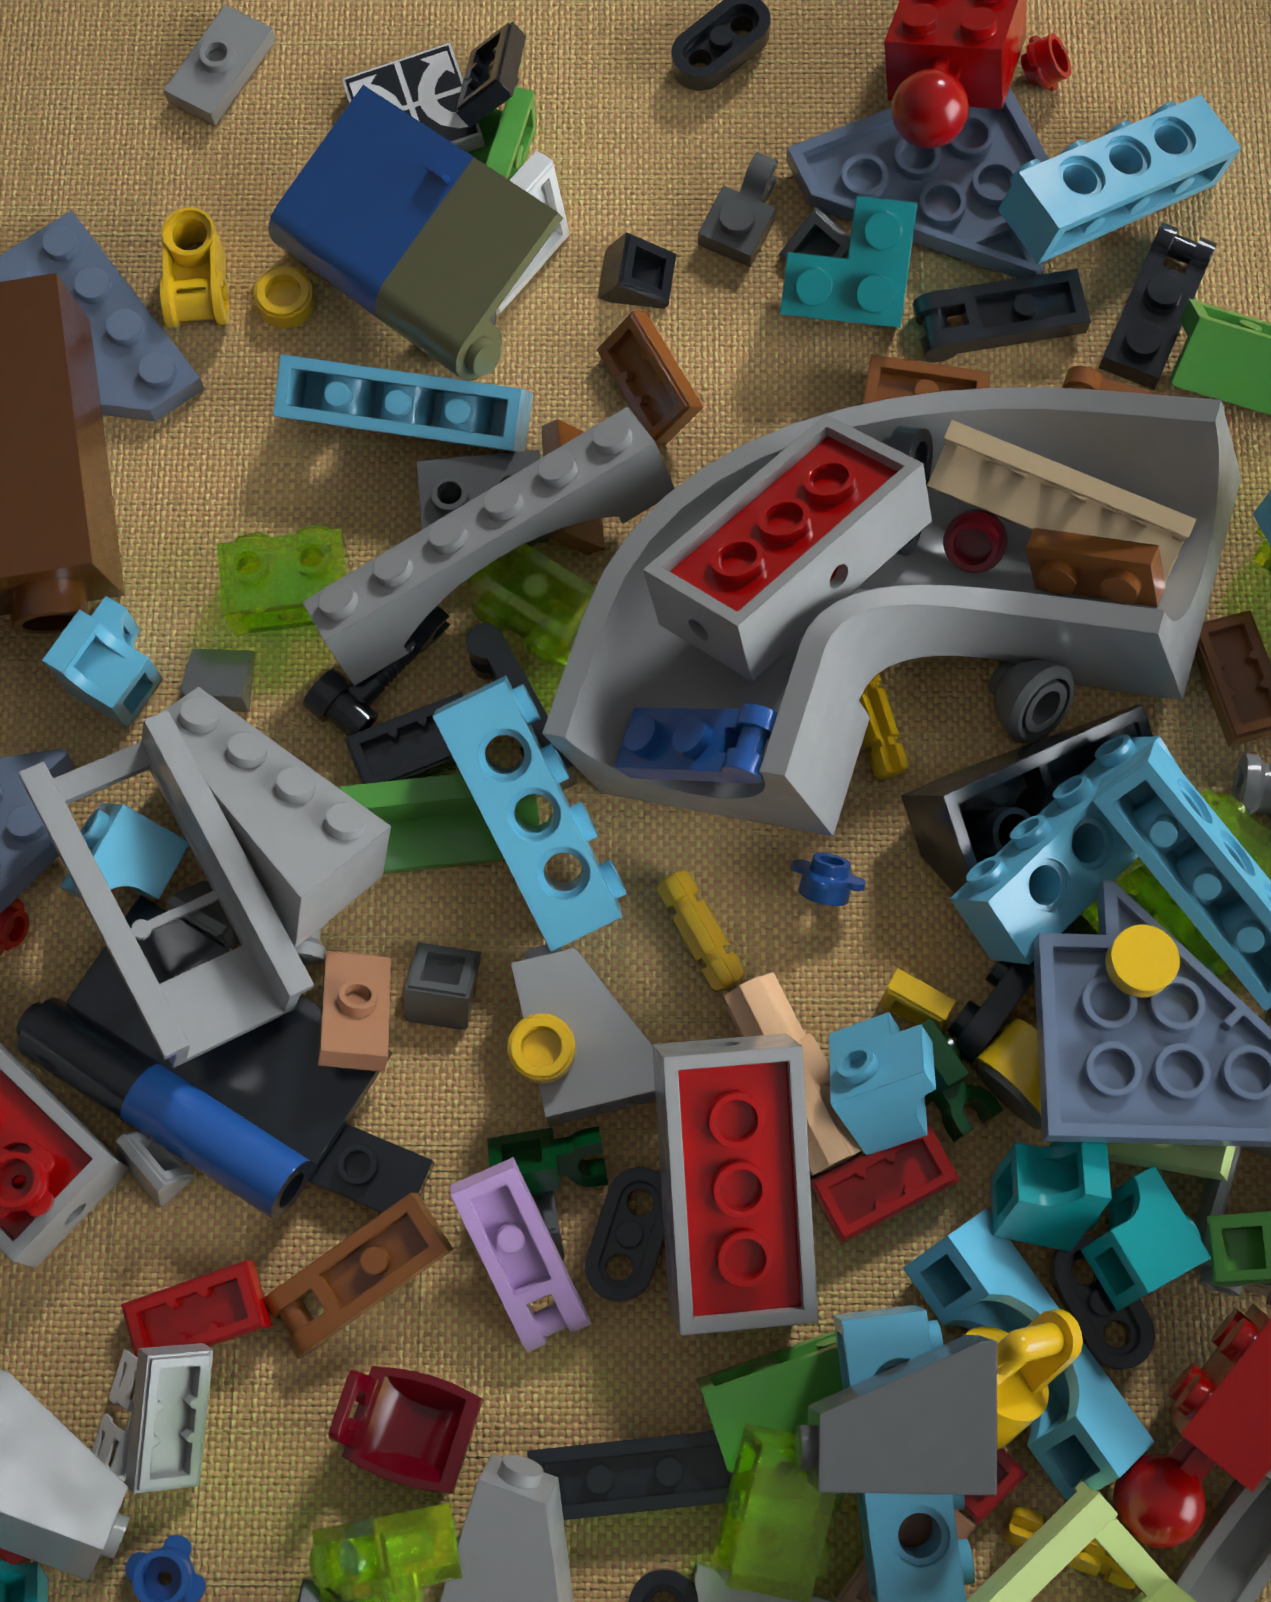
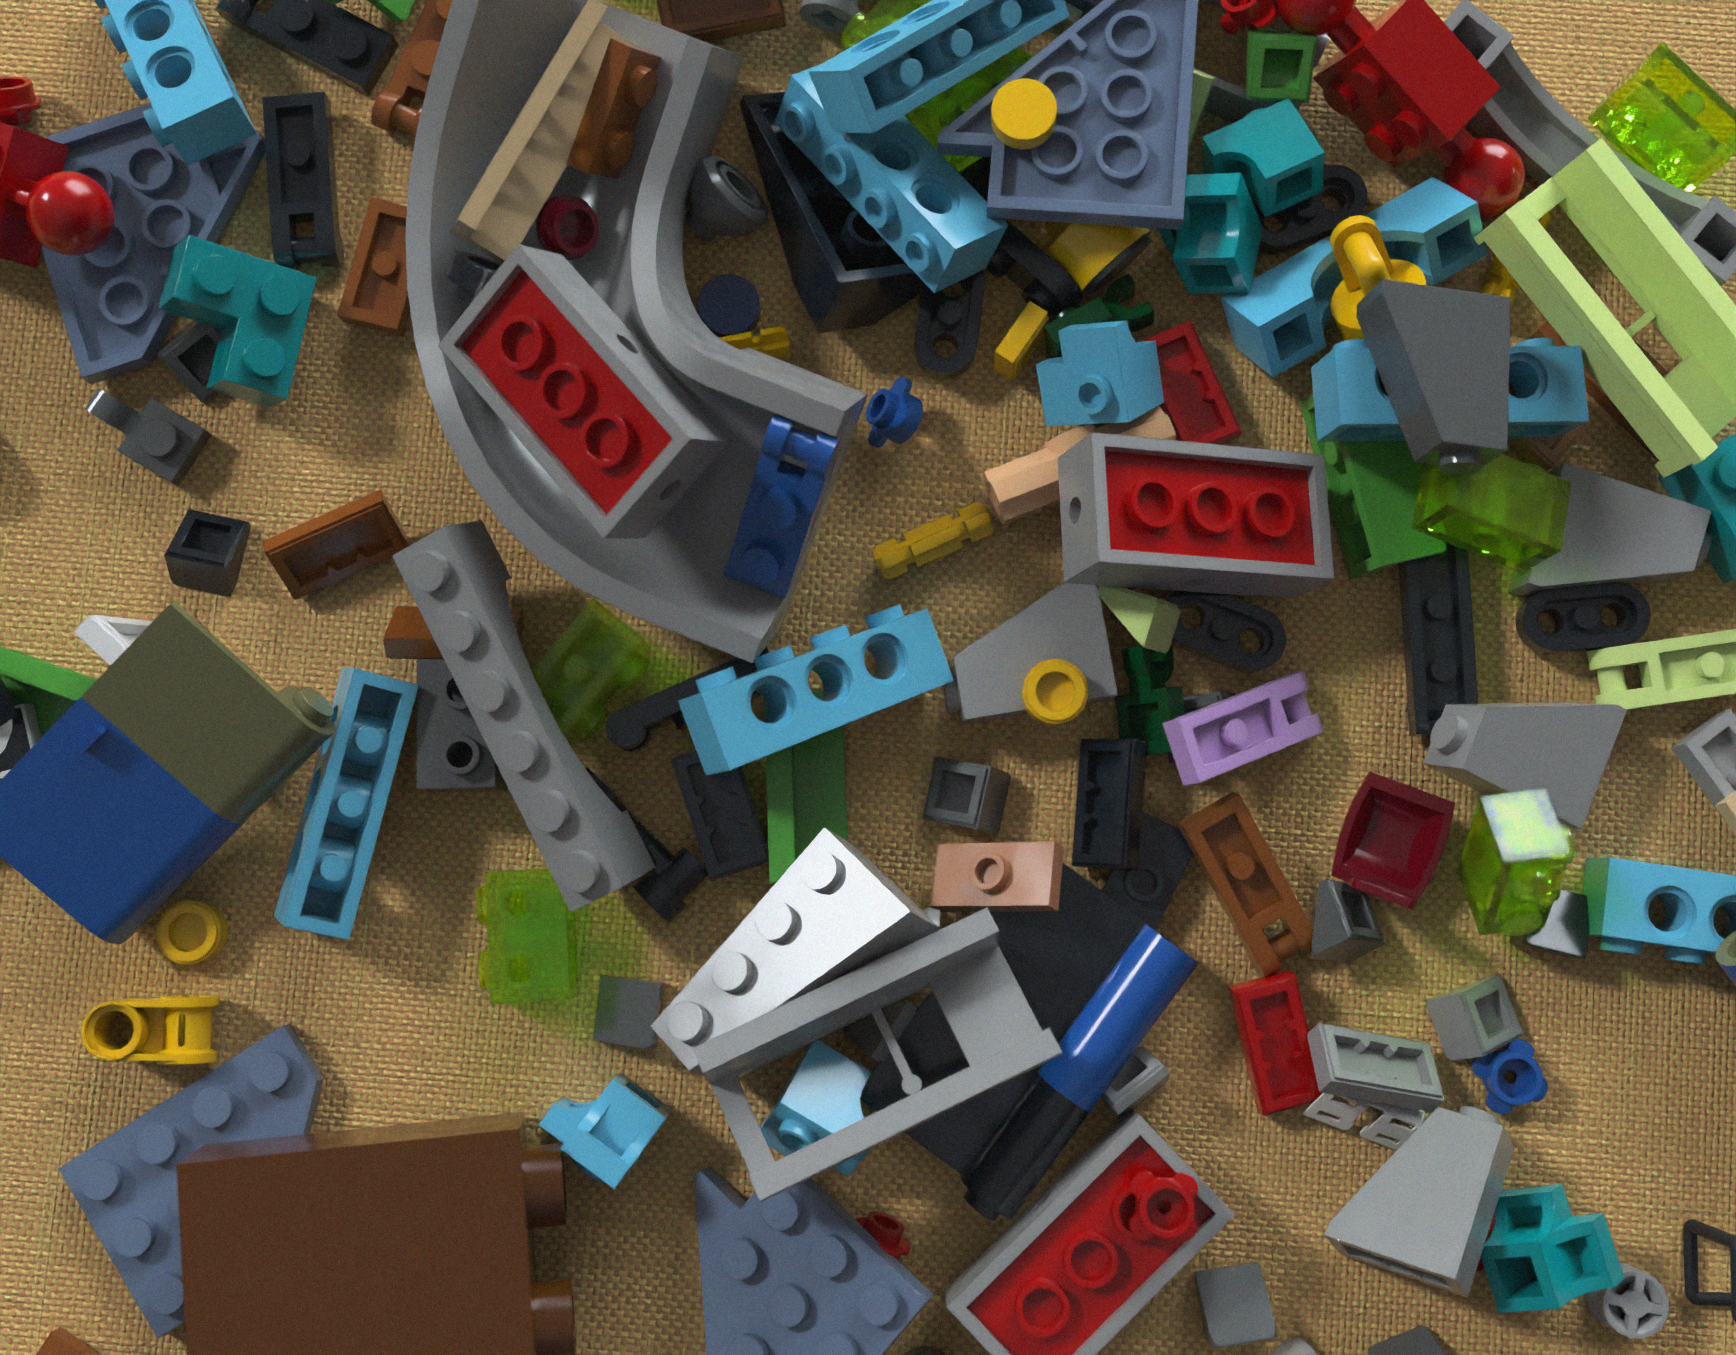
camera: 90 degrees left, 10 degrees up
none -> dark blue tile [698,274,761,337]
none -> black plate [914,270,985,379]
none -> black plate [1072,739,1147,870]
none -> yellowish green slope [1097,585,1181,653]
none -> dark grey slope [1312,879,1384,963]
none -> light grey slope [1426,974,1524,1061]

